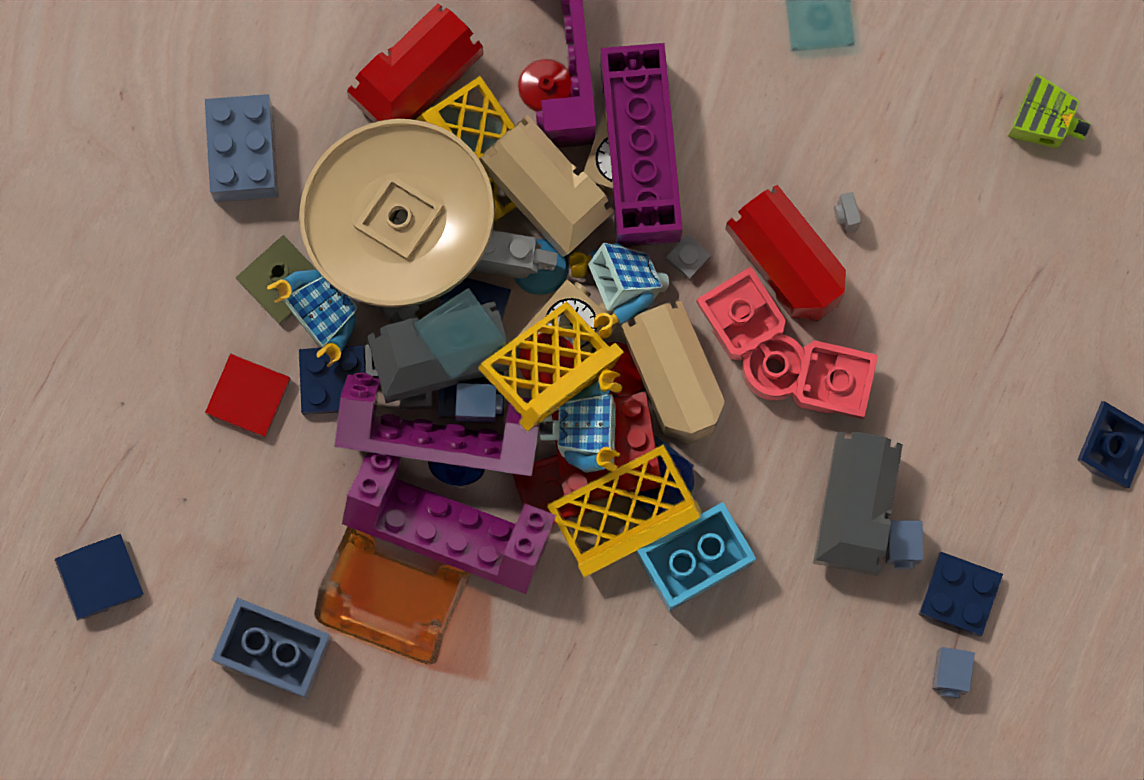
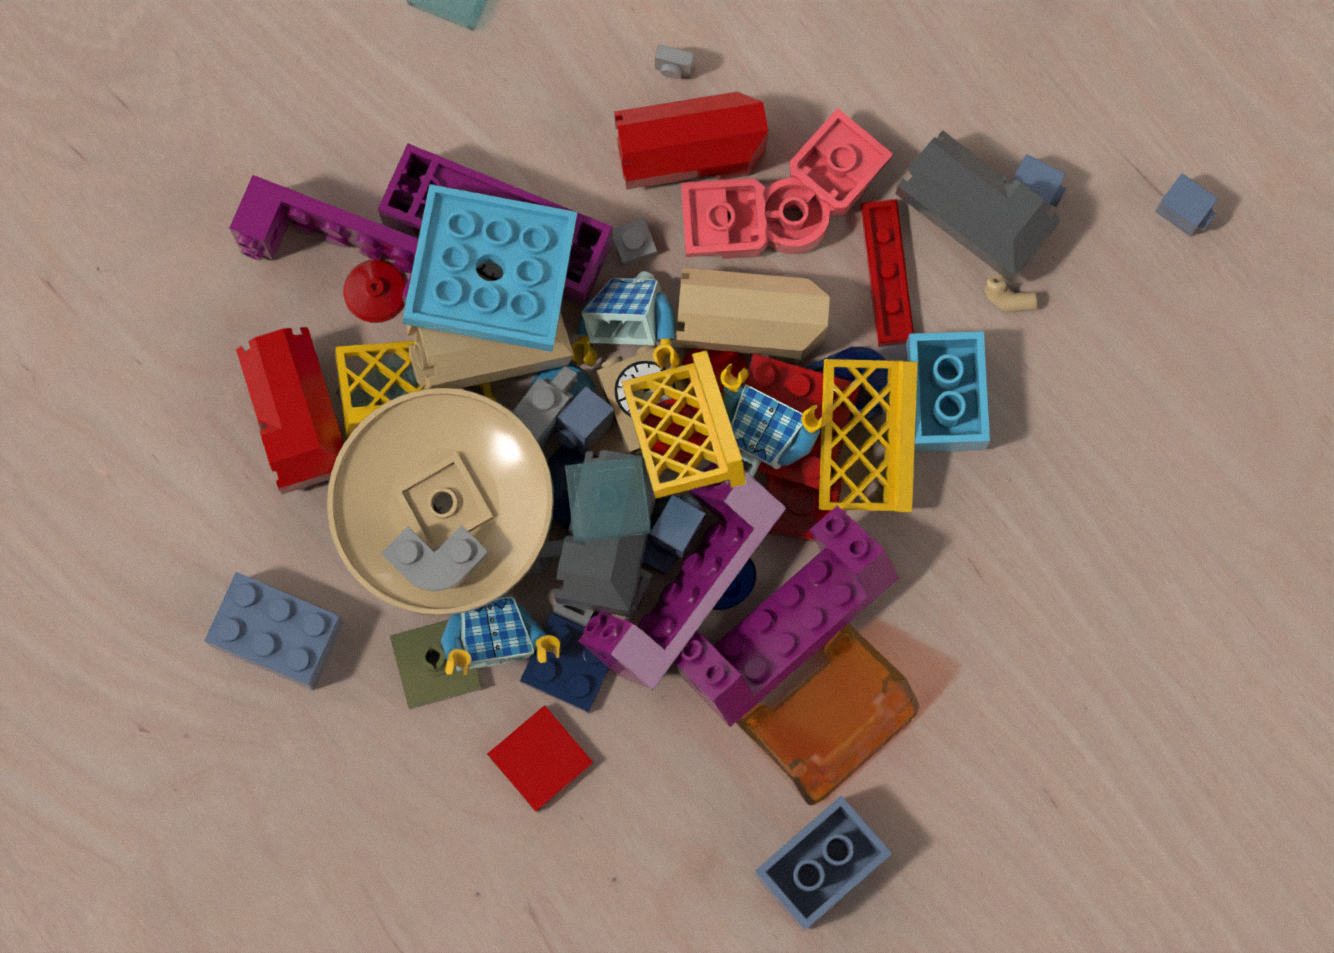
camera: 60 degrees left, 0 degrees up
dark blue plate [918,552,1003,637] -> none
none -> light grey plate [381,525,490,591]
none -> medium azure piece [402,184,577,352]
none -> sand blue brick [555,387,614,455]
none -> red tile [860,199,914,347]
none -> tan arm [985,275,1037,312]

